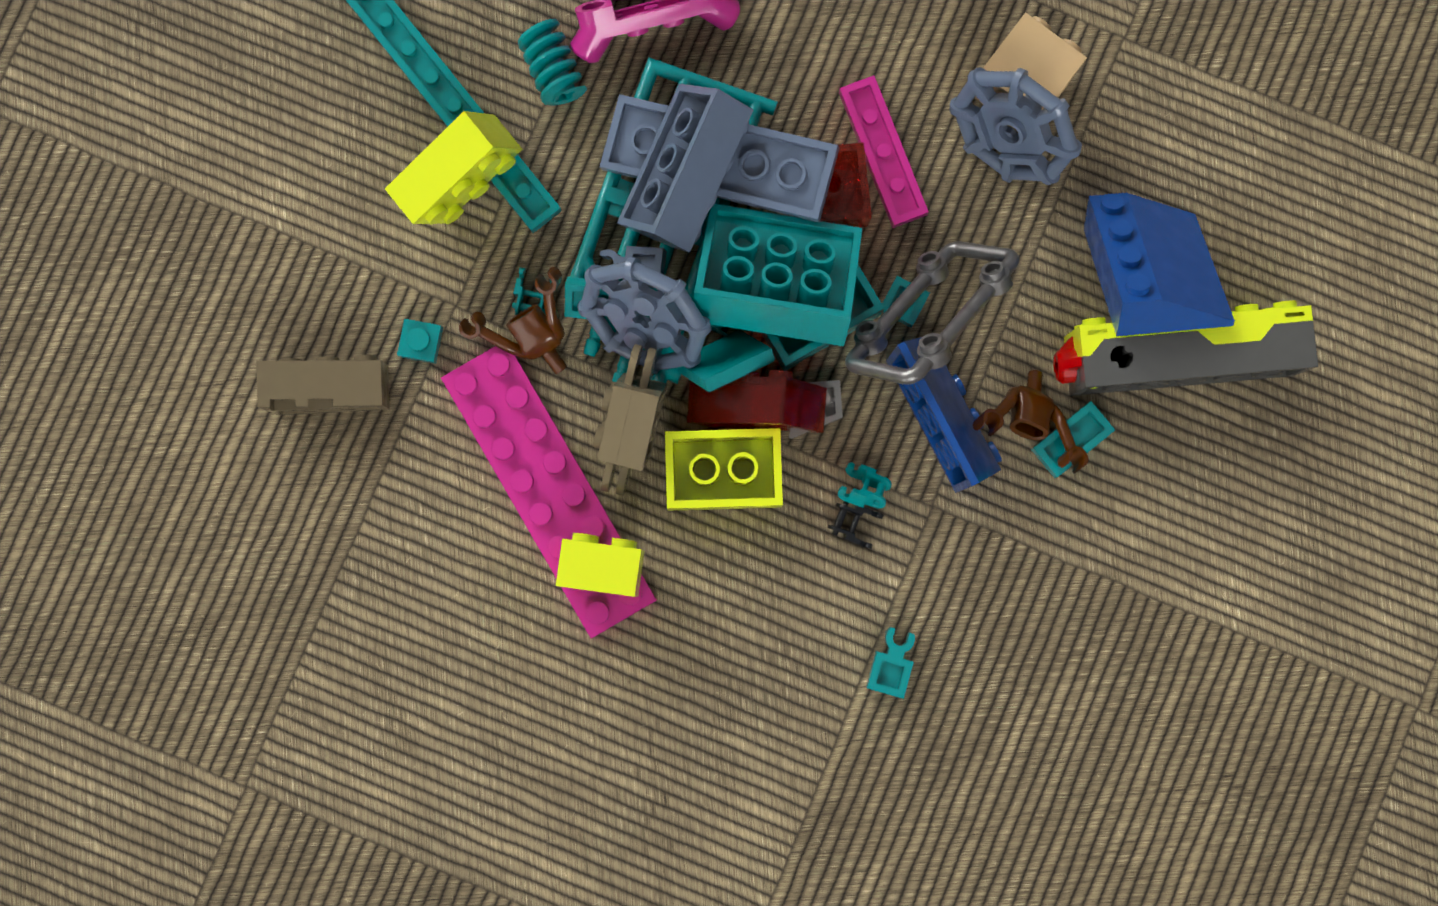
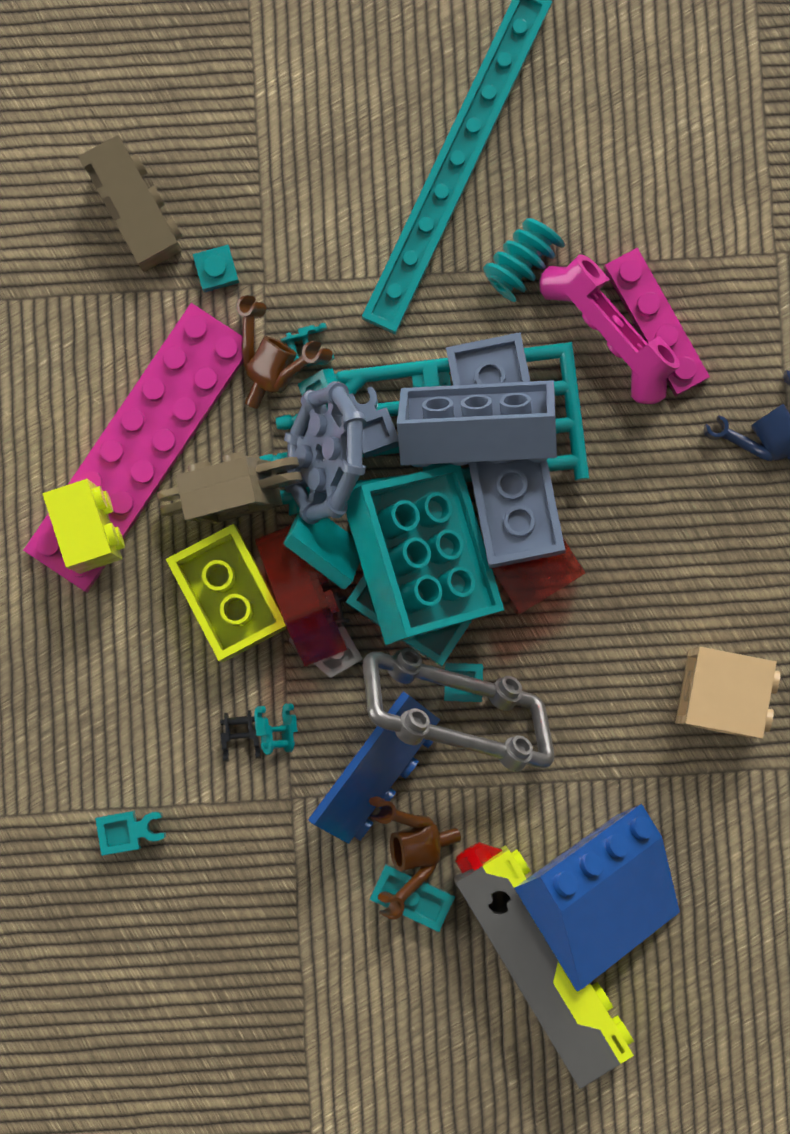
camera: 70 degrees right, 0 degrees up
neon yellow brick [385,111,523,225] -> none
dark pink plate [838,75,929,228] -> none
sand blue plate [949,67,1082,185] -> none

